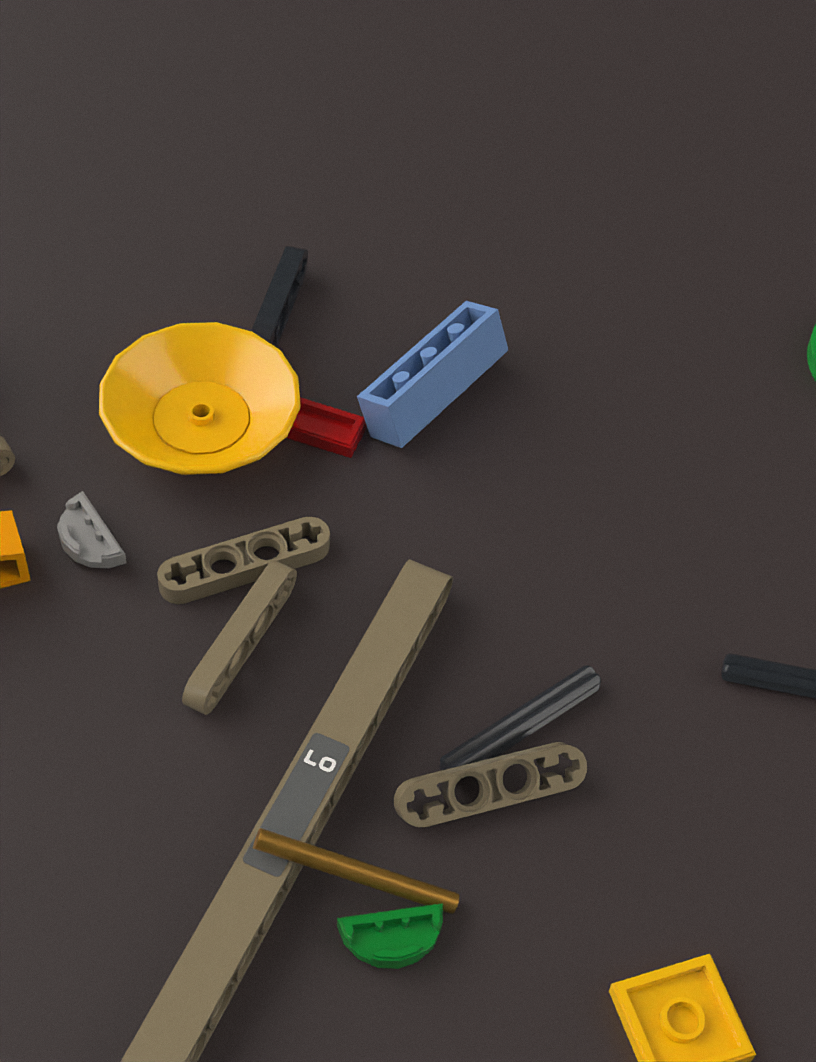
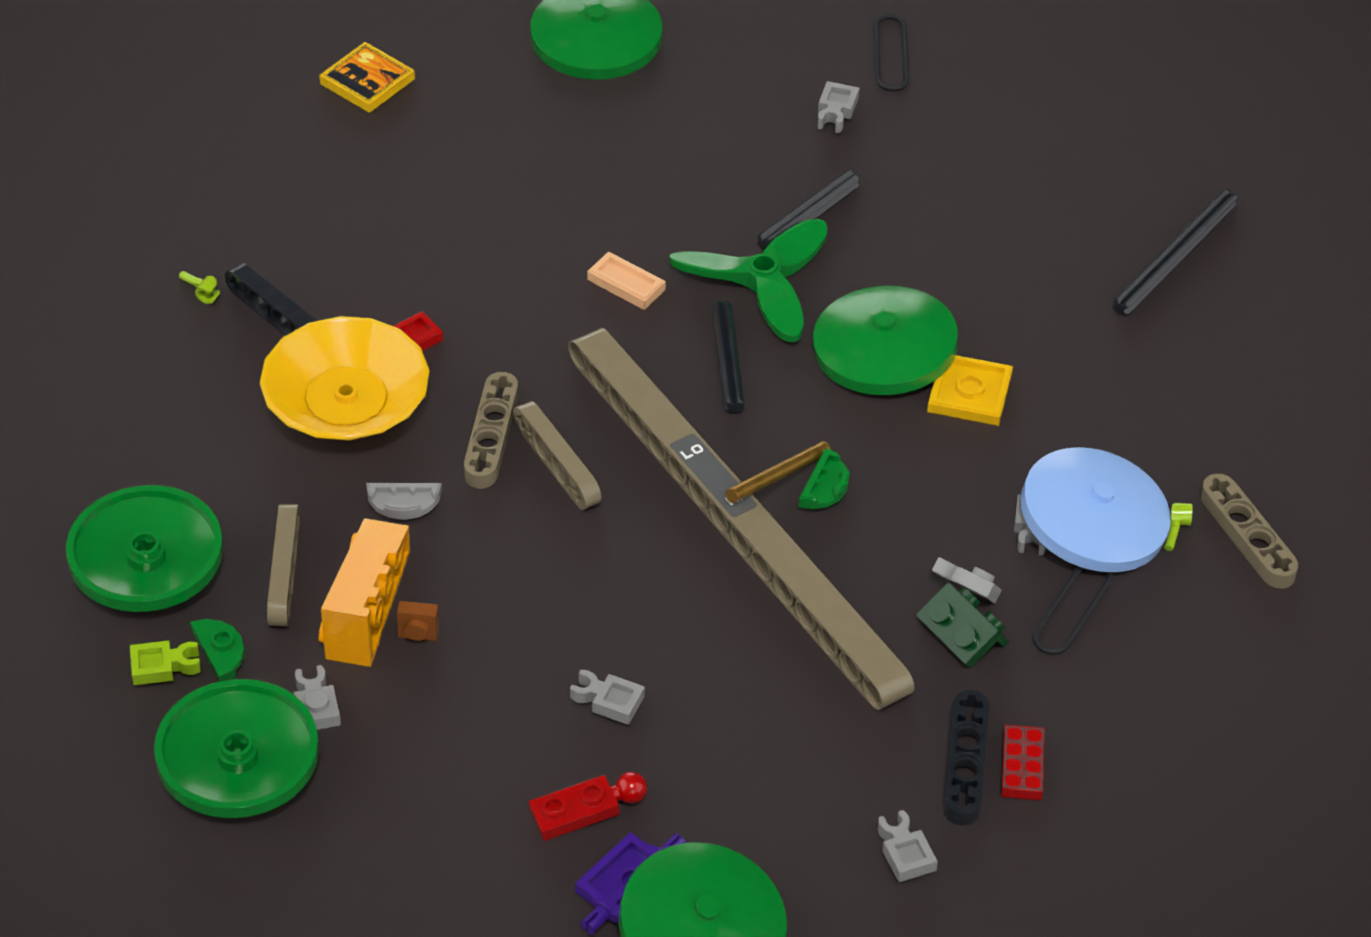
camera: 55 degrees left, 5 degrees down
medium blue brick [357,301,508,448] -> none
dark tan beam [394,742,587,827] -> none
none -> lime hand [179,271,220,304]
none -> tile [319,42,415,113]
none -> light nougat tile [587,251,666,310]
none -> green piece [669,219,827,342]
none -> green dish [813,286,958,395]

